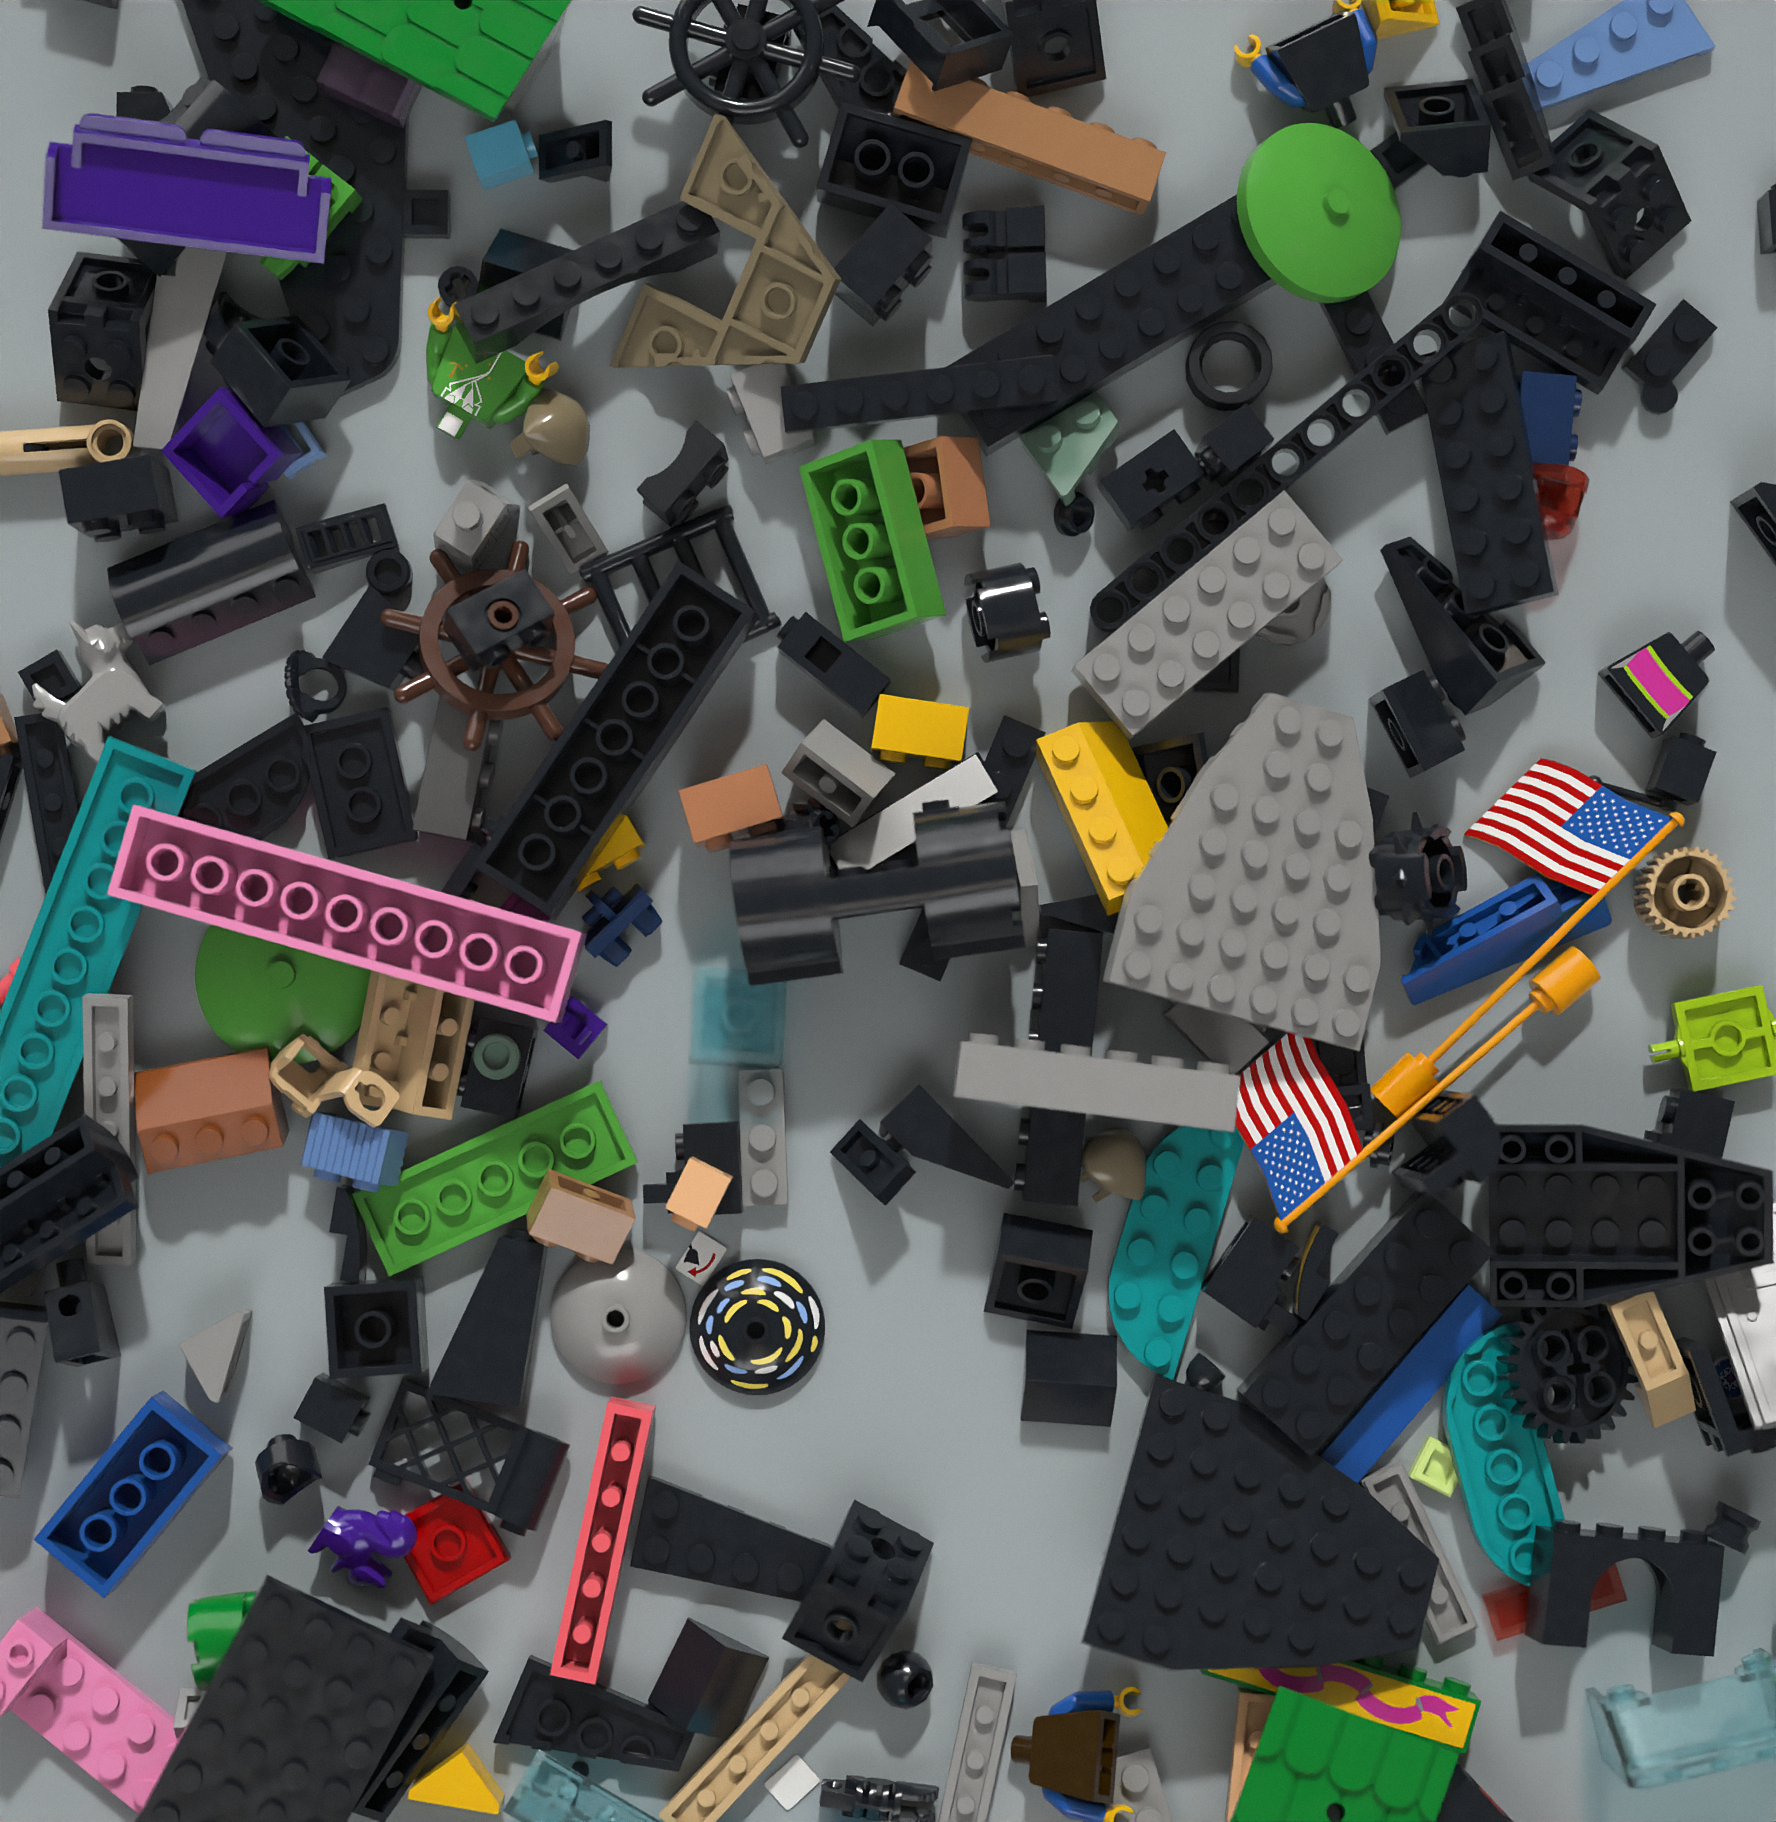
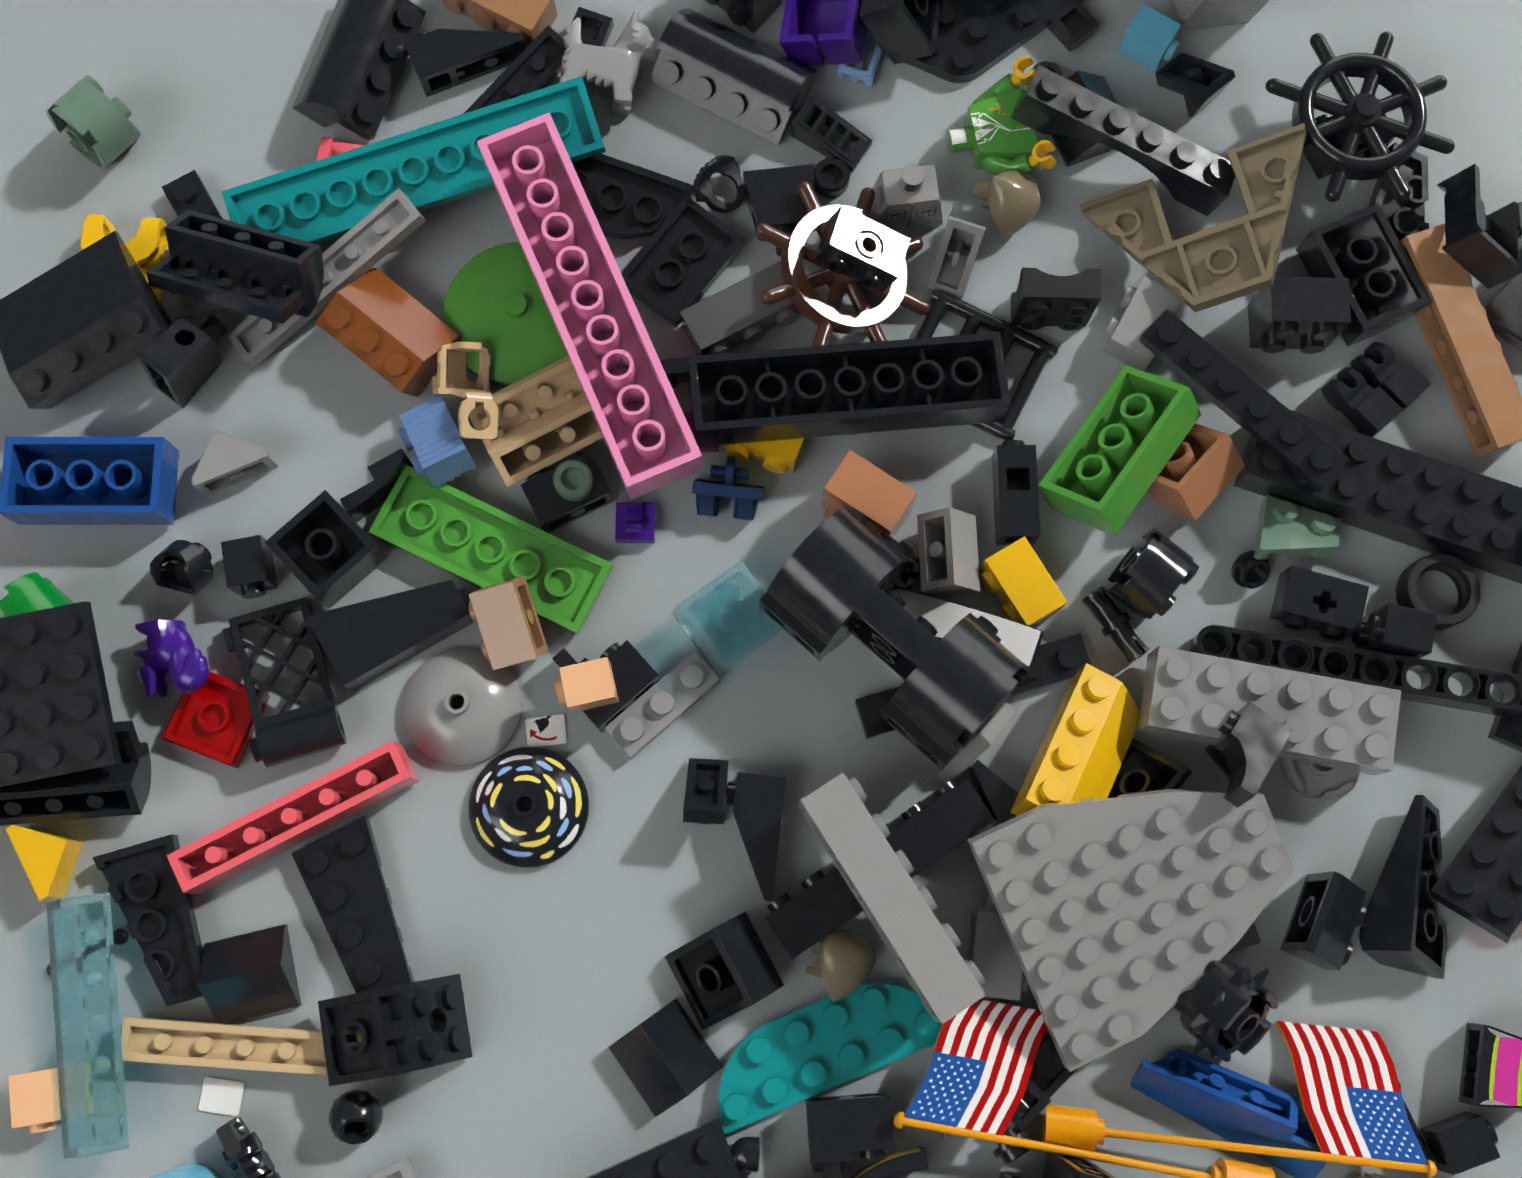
camera: 50 degrees right, 10 degrees down
none -> black pin [1082,586,1151,664]
none -> black arch [1214,702,1292,808]

